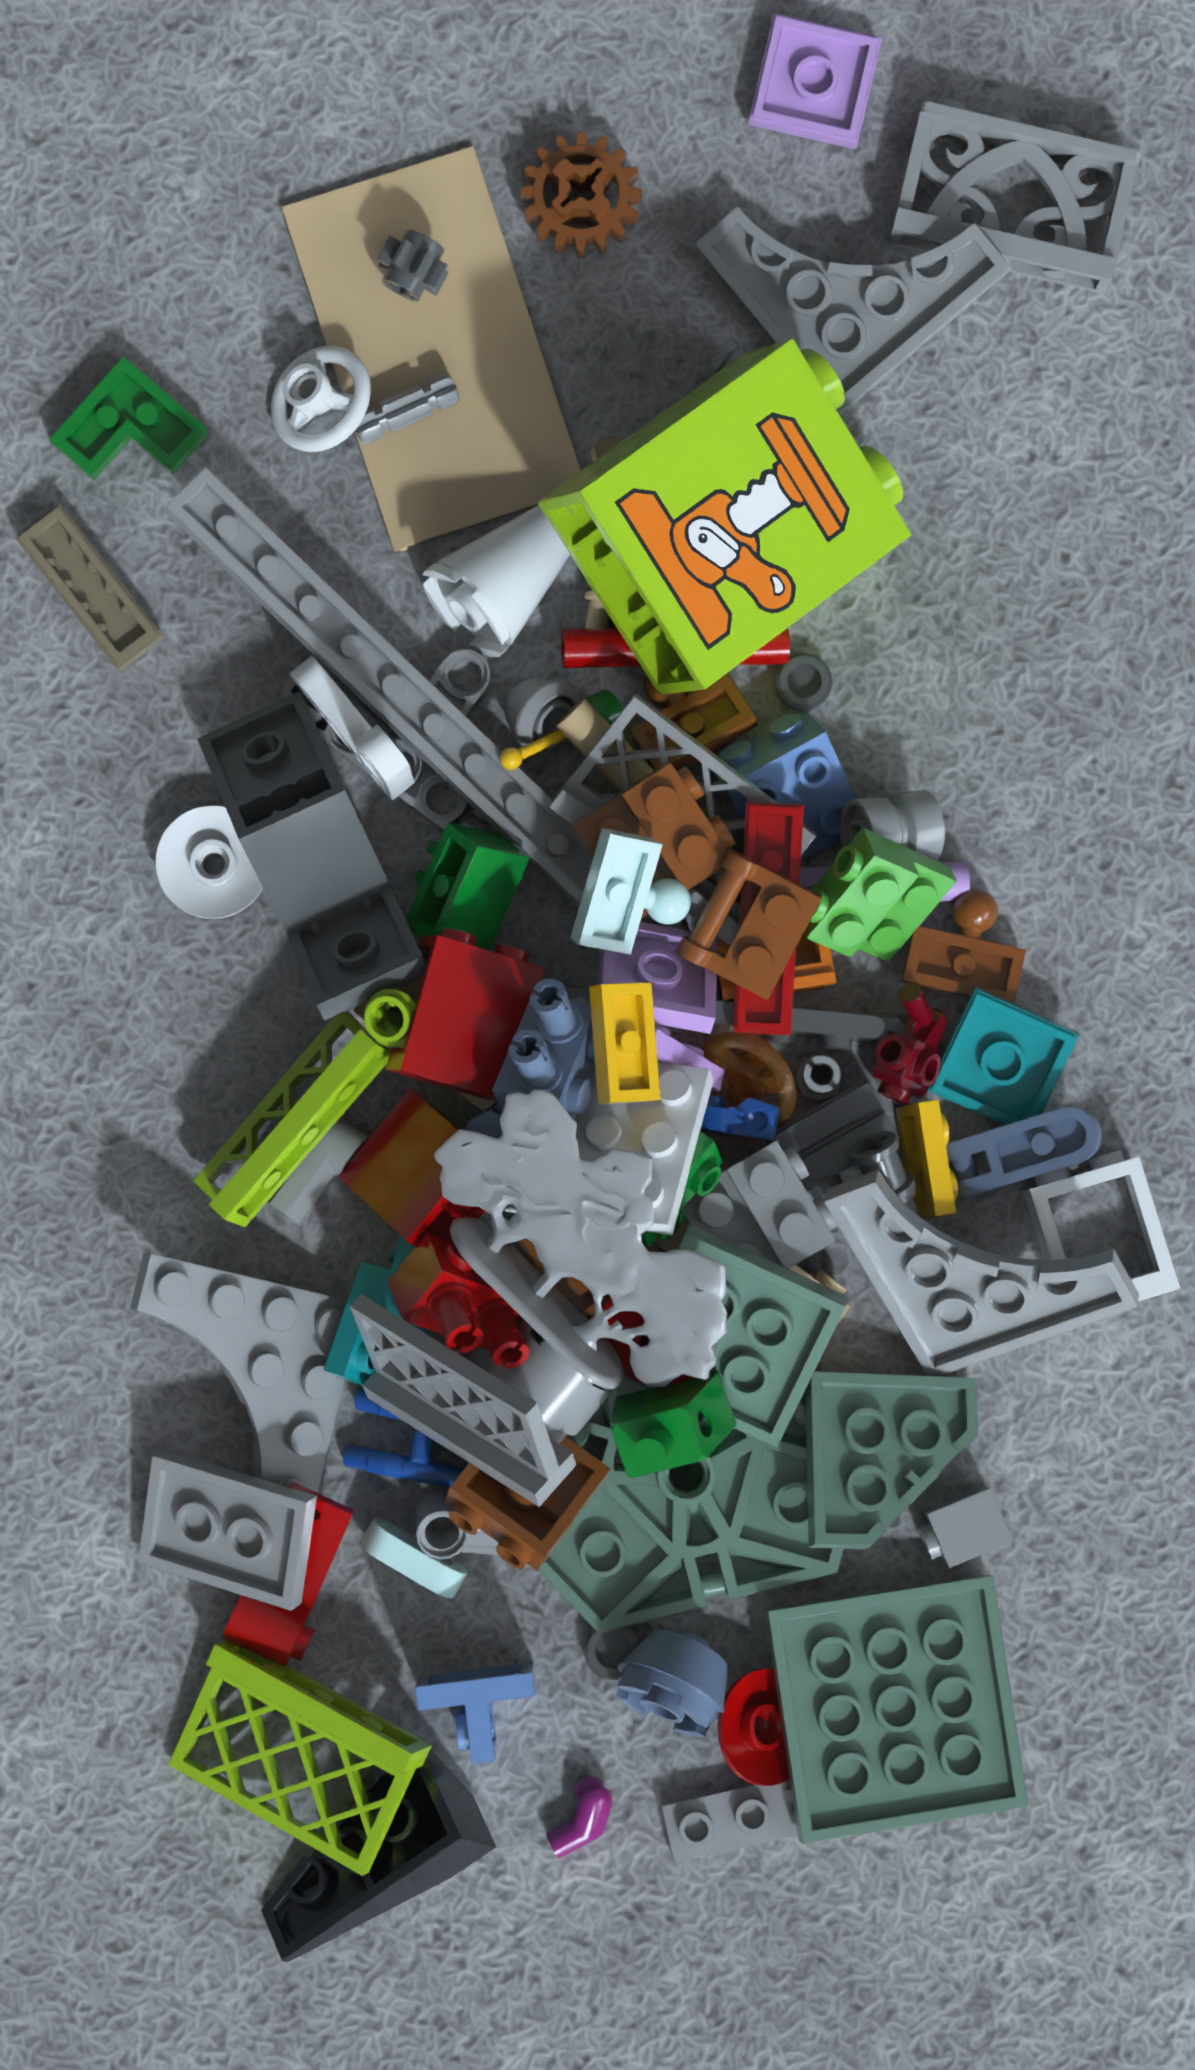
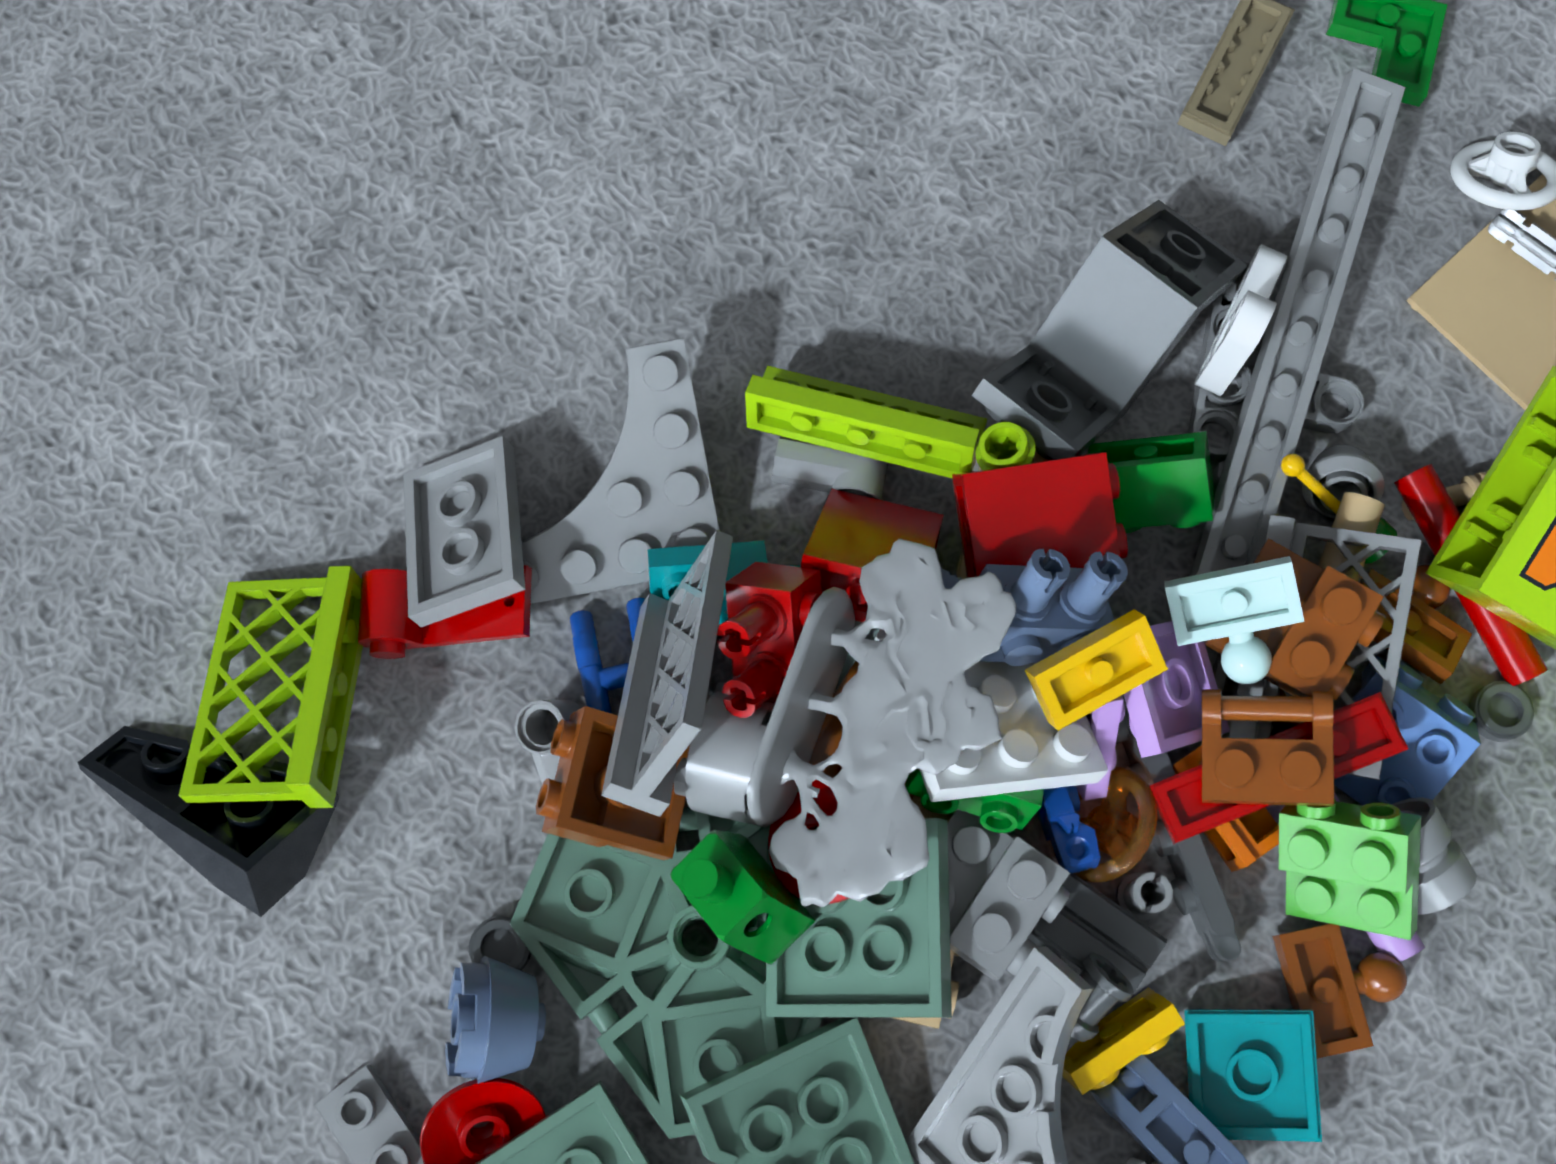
camera: 70 degrees right, 10 degrees down
white dish [155,806,263,919] -> none
light aqua beam [359,1517,468,1598] -> none
medium blue bracket [415,1662,536,1764] -> none
white cone [423,505,570,657] -> none
magenta arm [546,1776,613,1859] -> none
dark red piece [873,983,948,1105] -> none

